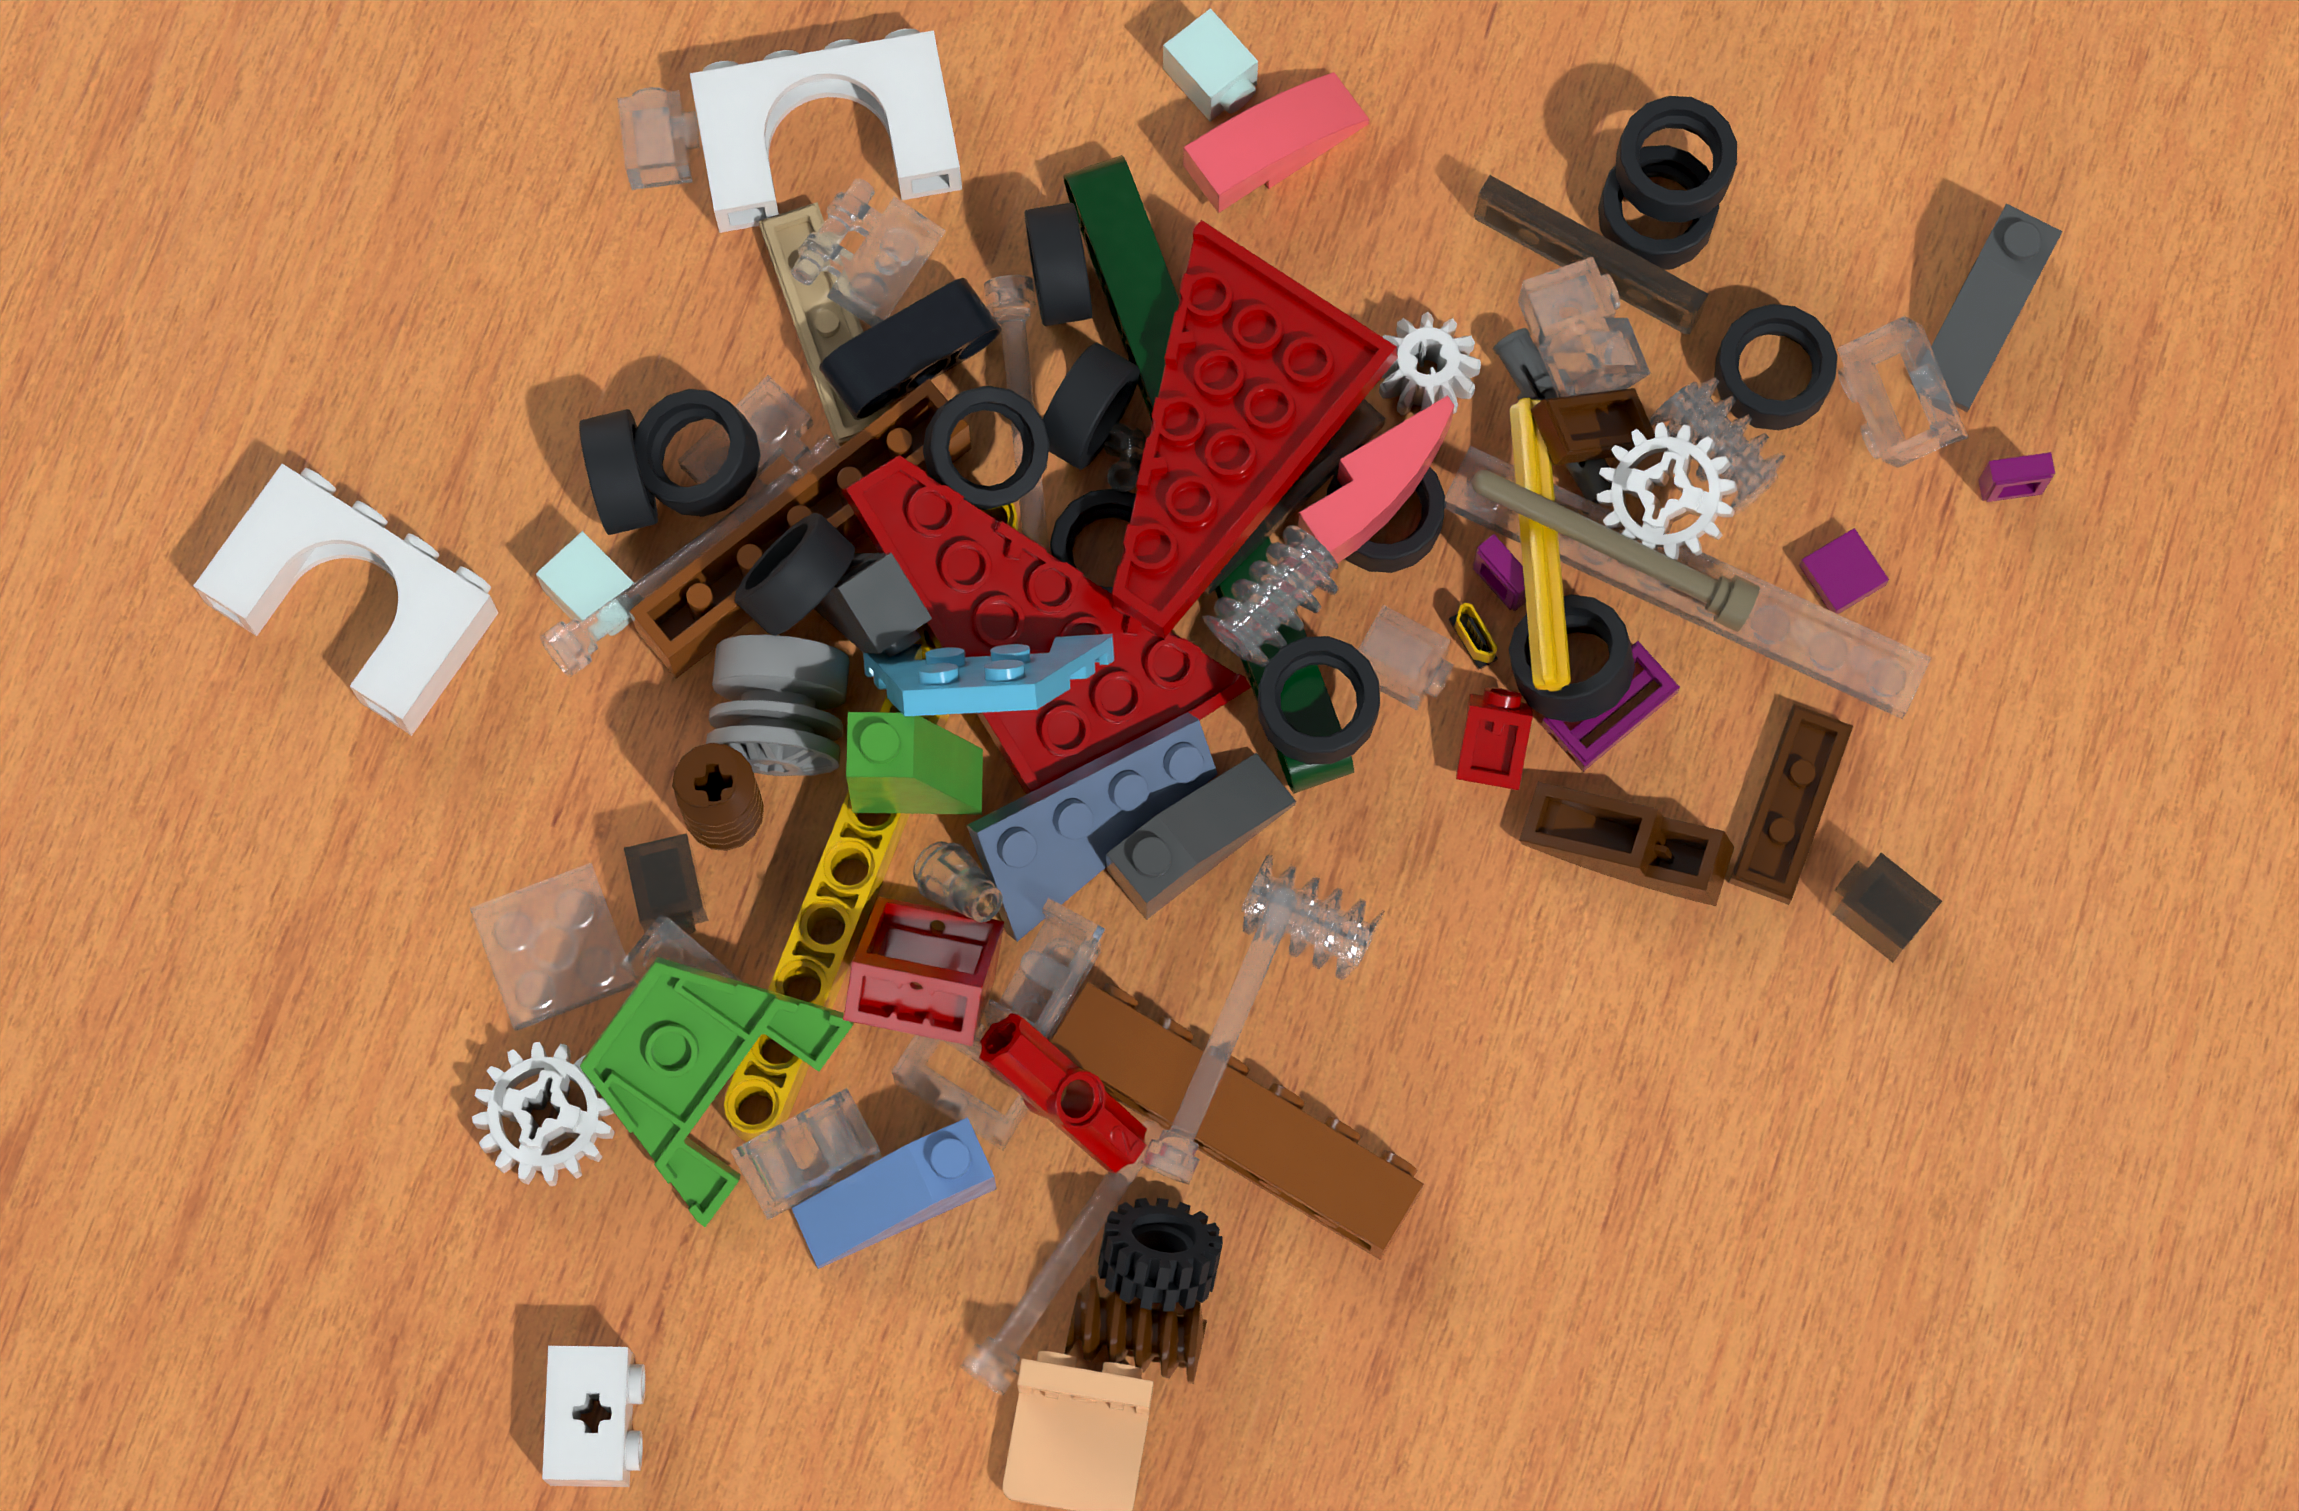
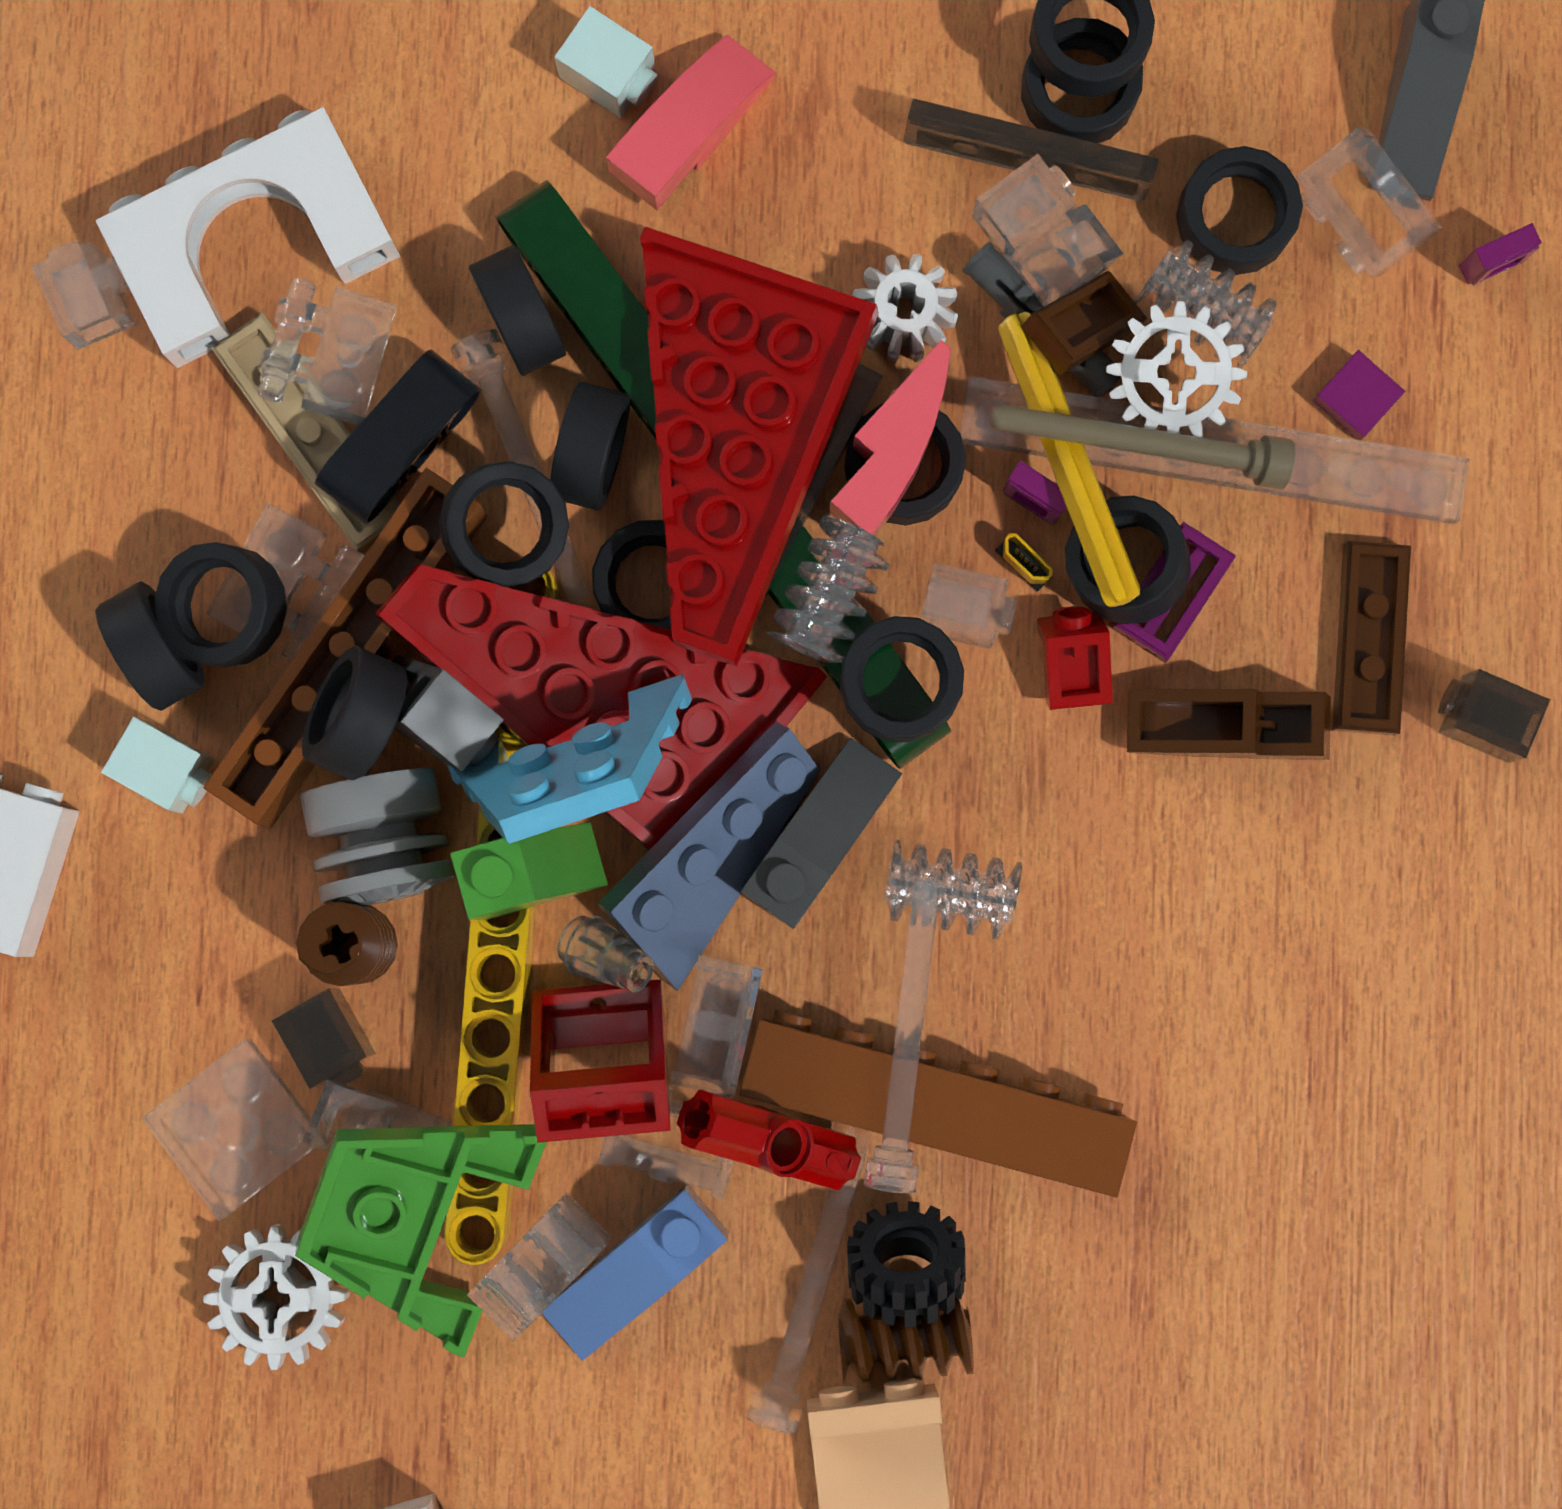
camera: 20 degrees left, 10 degrees up
clear piece [540,473,799,677] -> none
clear smoke arm [1104,423,1147,493] -> none

